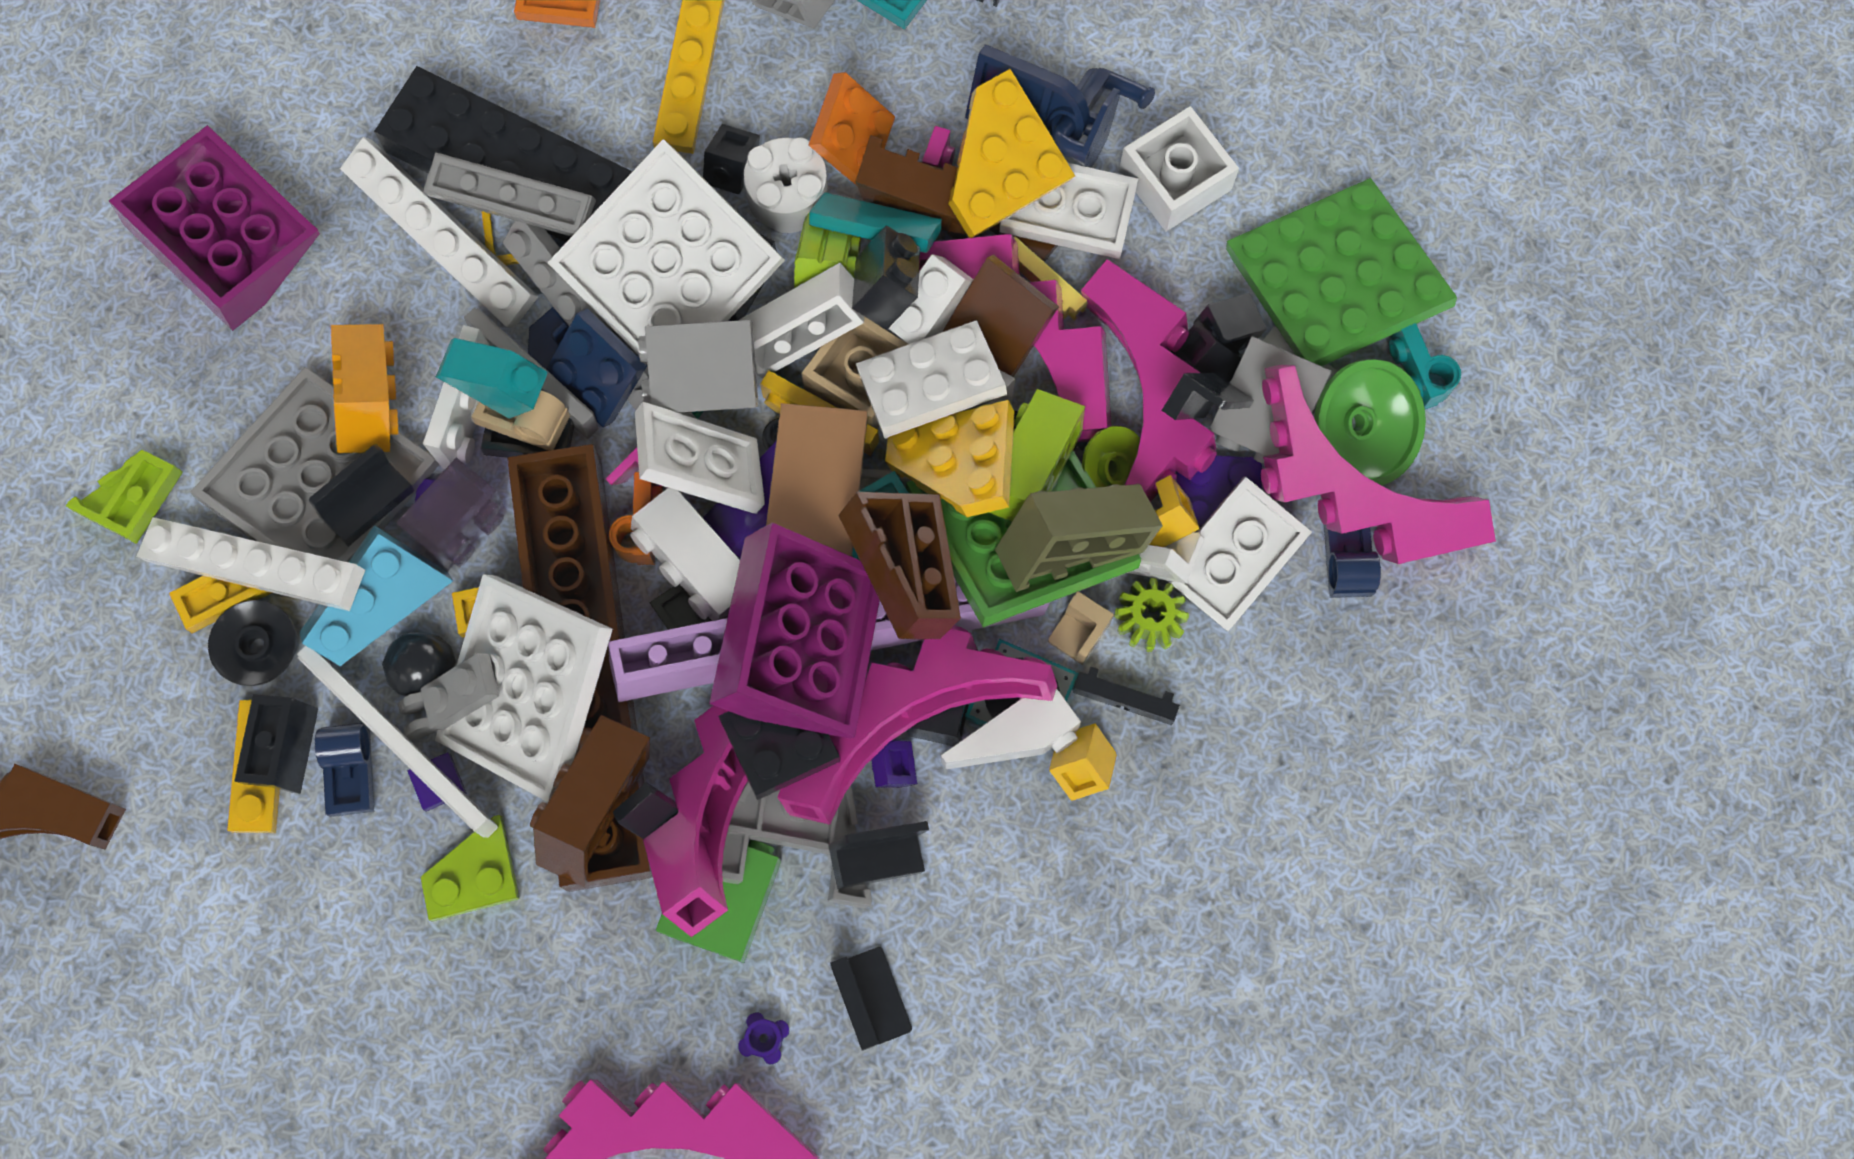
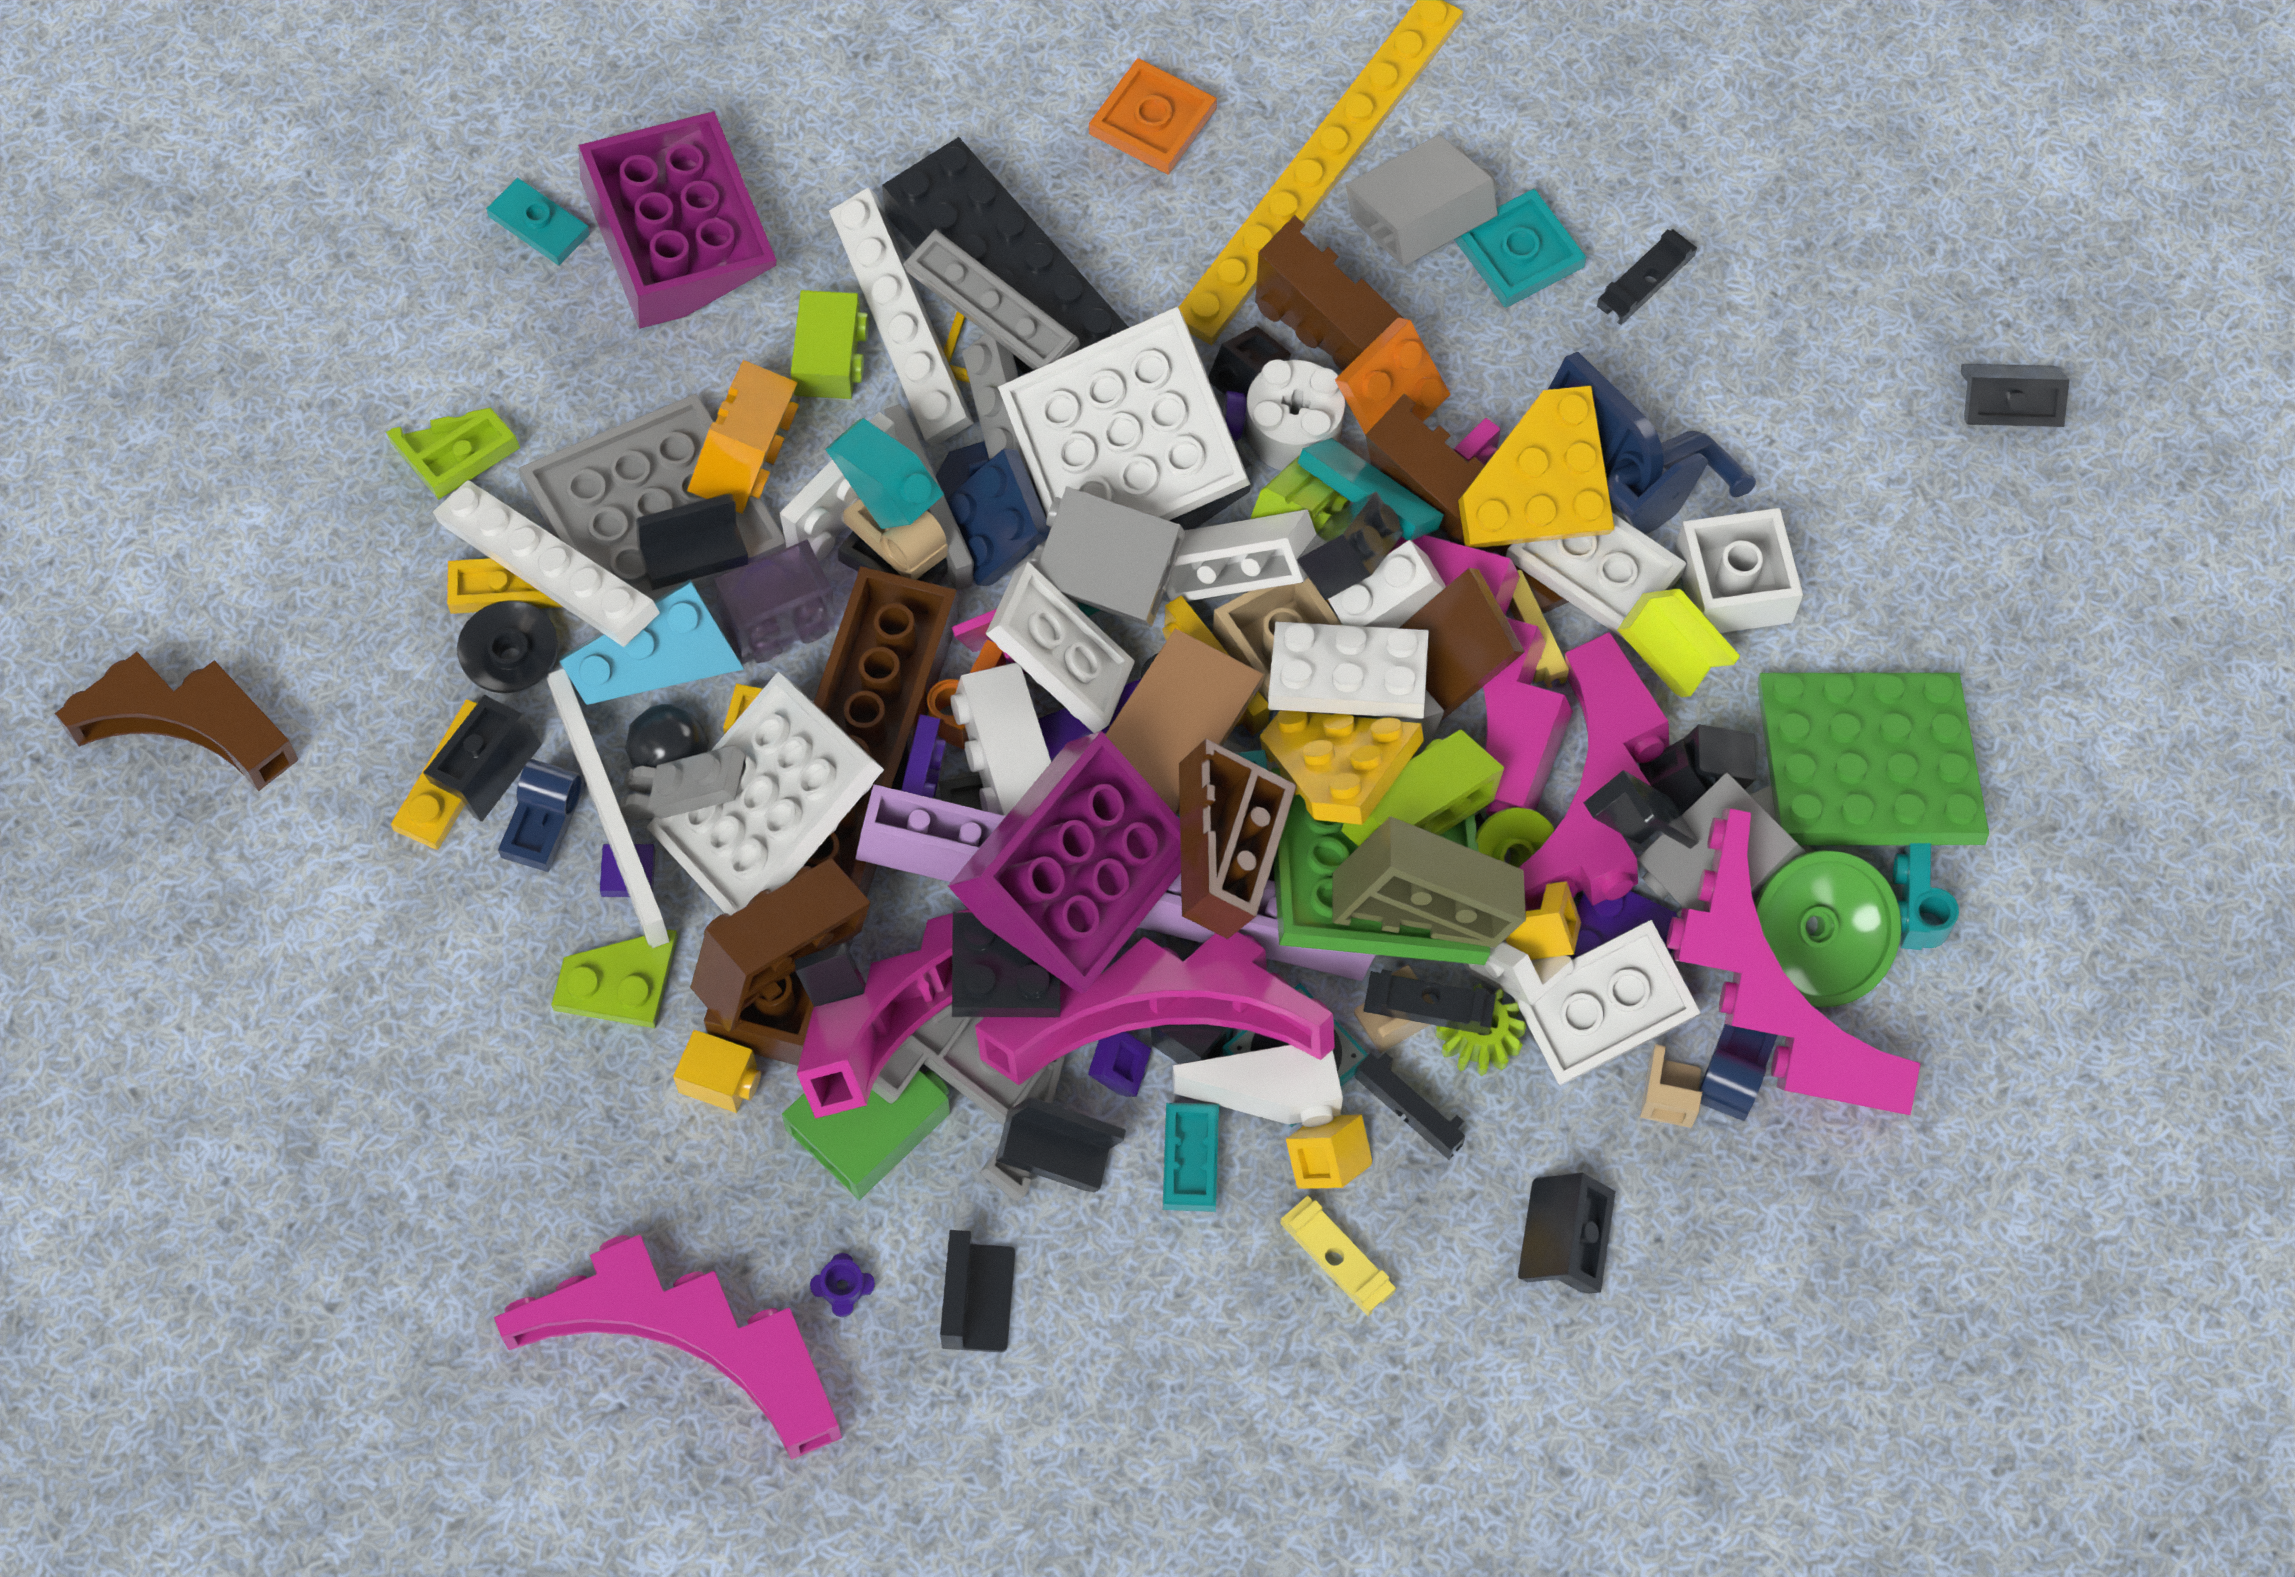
camera: 25 degrees right, 10 degrees down
none -> teal plate [486,177,590,266]
none -> yellow brick [673,1030,761,1113]
none -> lime brick [791,290,869,399]
none -> dark purple plate [901,715,946,799]
none -> teal plate [1162,1103,1219,1212]
none -> dark purple tile [1222,391,1247,442]
none -> reddish brown wedge [1255,215,1403,371]
none -> light yellow piece [1280,1196,1396,1317]
none -> black piece [1363,969,1496,1035]
none -> black panel [1518,1172,1616,1294]
none -> neon yellow panel [1617,589,1740,698]
none -> tan panel [1640,1044,1702,1128]

